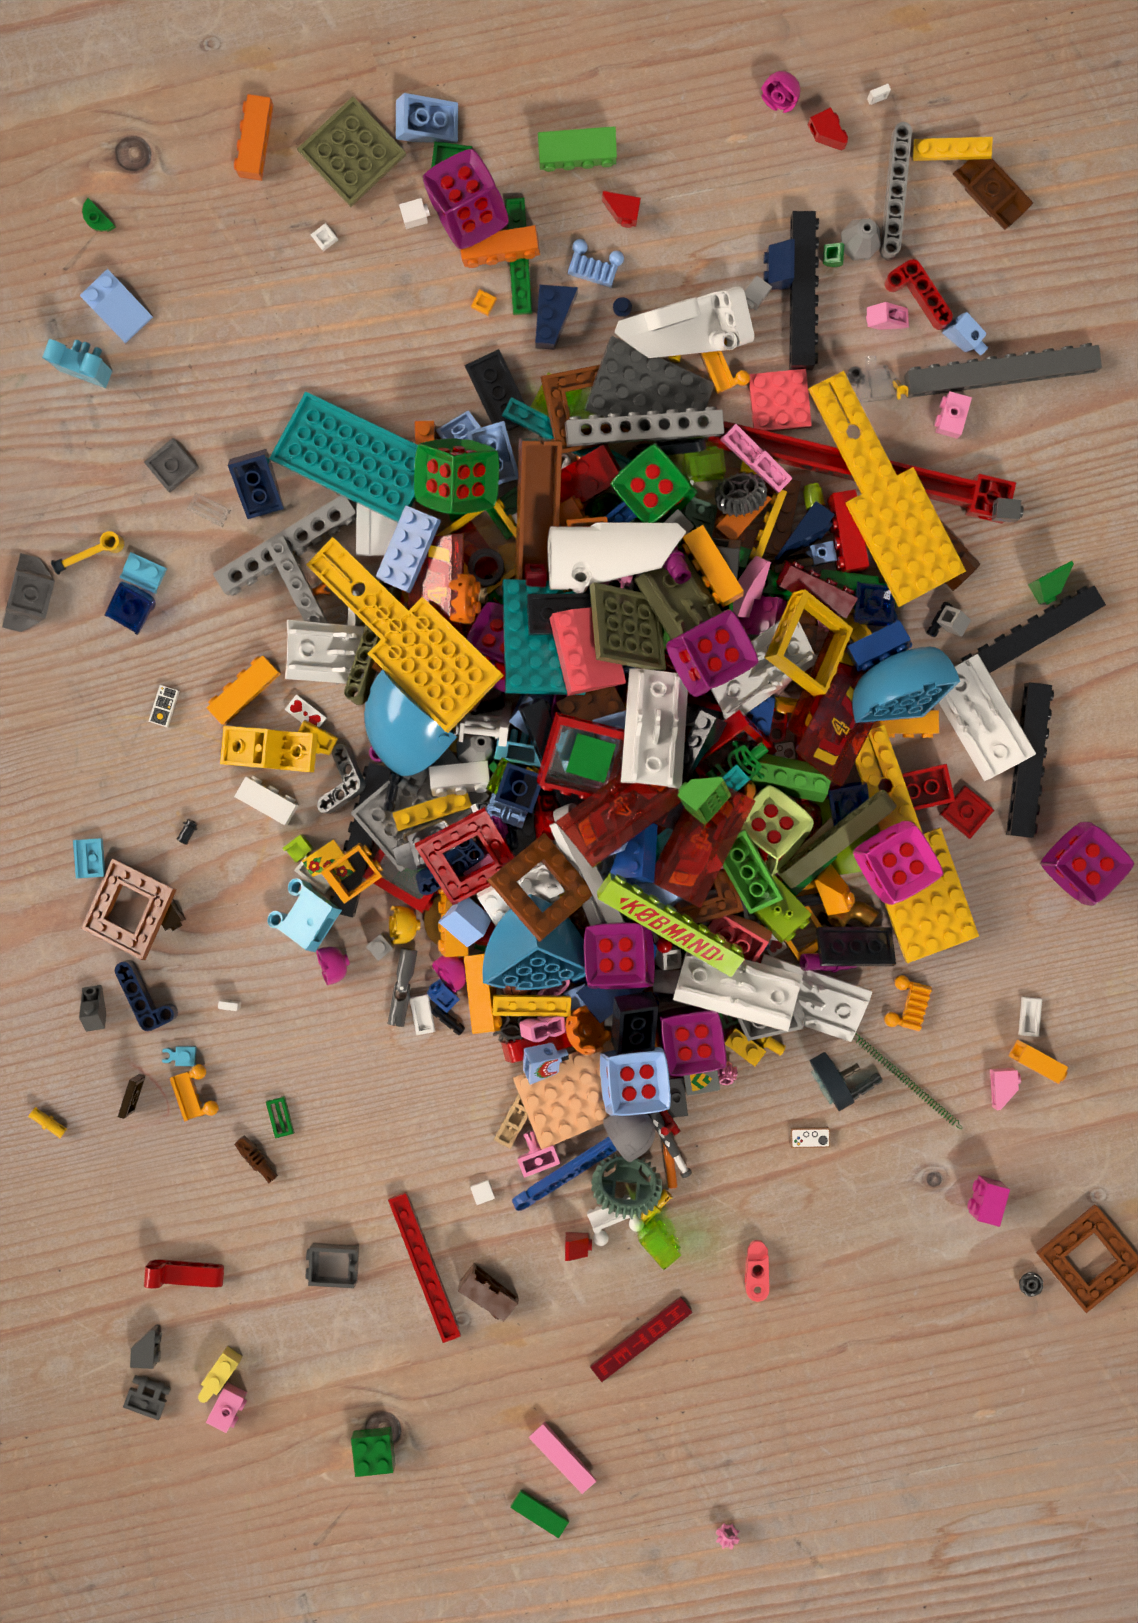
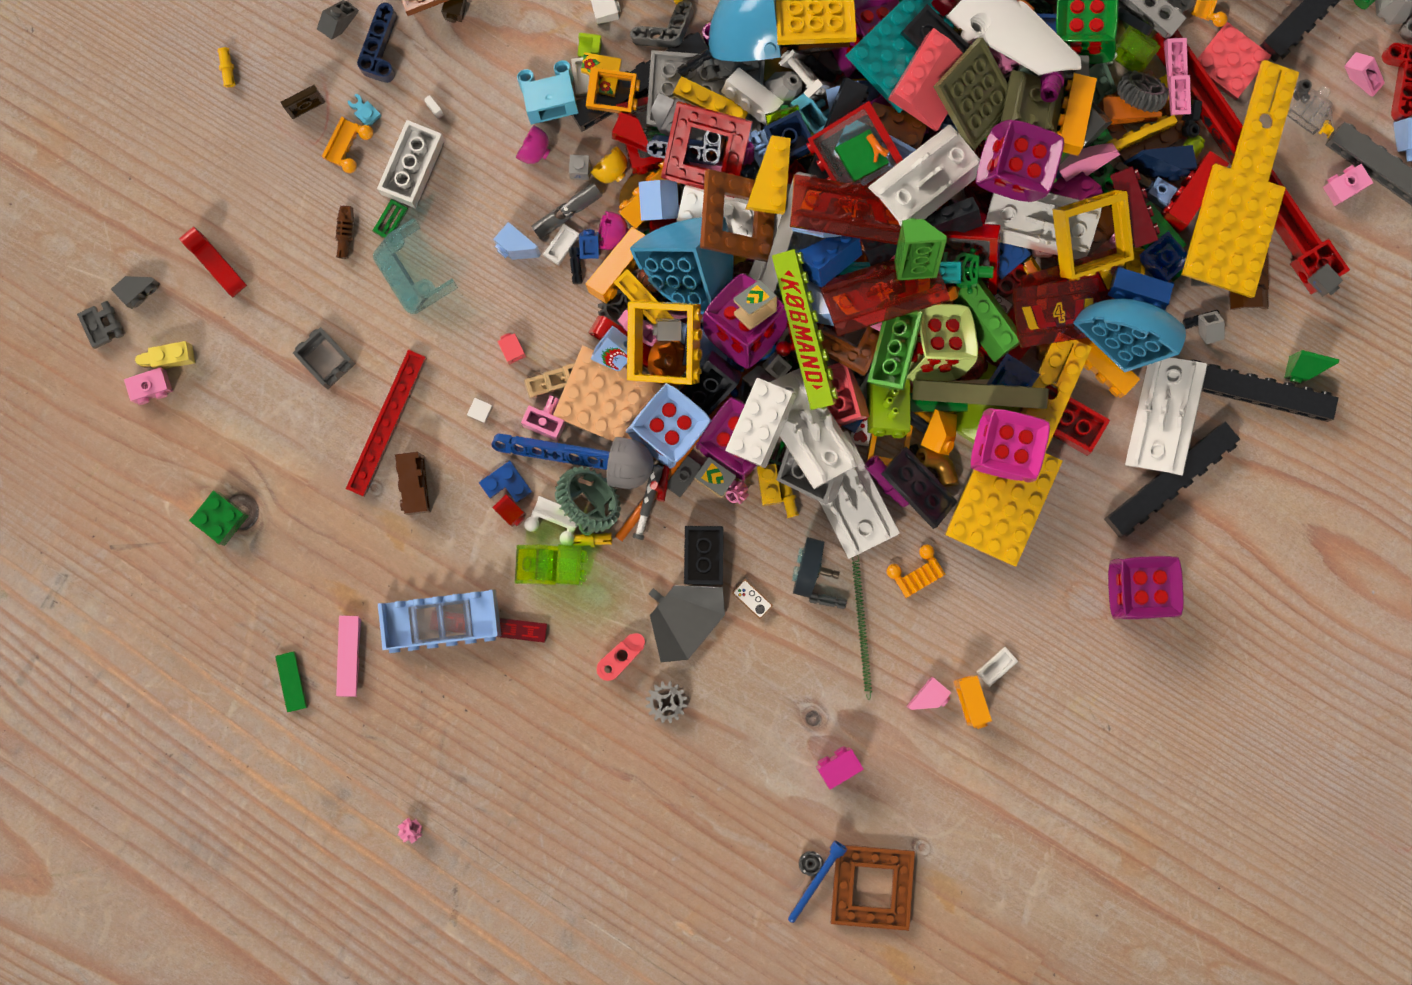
camera: 45 degrees right, 5 degrees down
red tile [940,785,994,839] -> none
none -> clear light blue windscreen [373,218,458,314]
none -> white brick [377,120,445,208]
none -> light blue window [378,590,501,653]
none -> blue plate [479,461,532,503]
none -> light blue slope [493,222,541,260]
none -> coral brick [497,333,526,365]
none -> clear neon green brick [515,544,559,585]
none -> red slope [612,112,648,153]
none -> yellow window [627,301,703,385]
none -> light grey gear [646,681,687,723]
none -> dark grey panel [649,585,725,662]
none -> light grey brick [652,319,681,341]
none -> black brick [684,526,723,585]
none -> white brick [725,378,797,468]
none -> piece [733,280,777,330]
none -> yellow wing [745,135,791,215]
none -> blue piece [788,841,847,923]
none -> orange bar [866,134,889,162]
none -> black plate [1181,100,1202,138]

